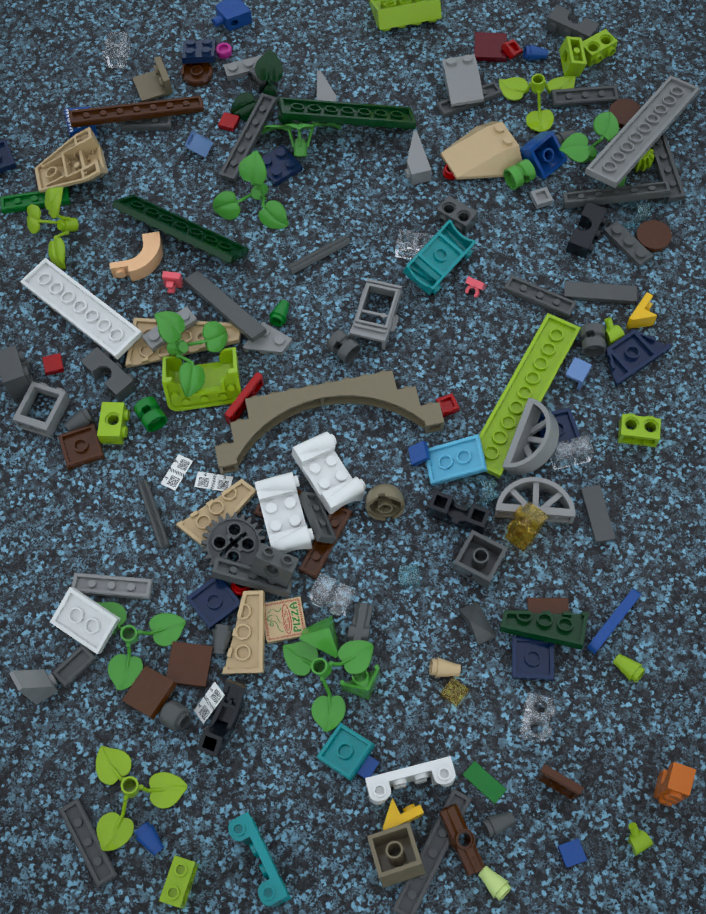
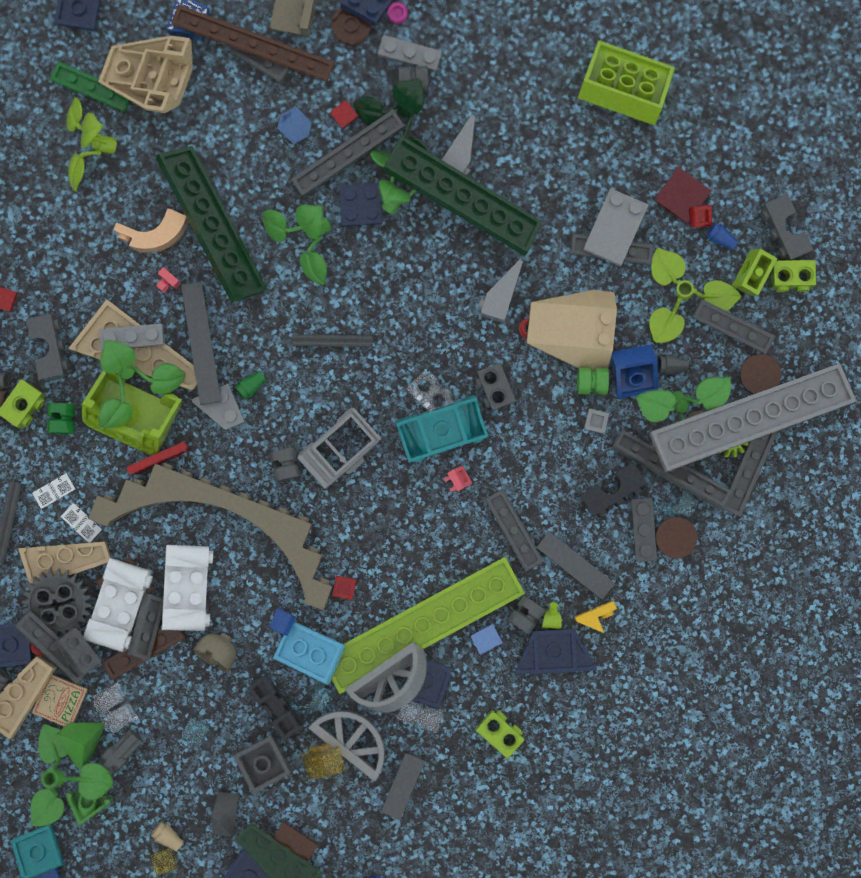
camera: 30 degrees right, 20 degrees up
white plate [20,258,143,360] -> none

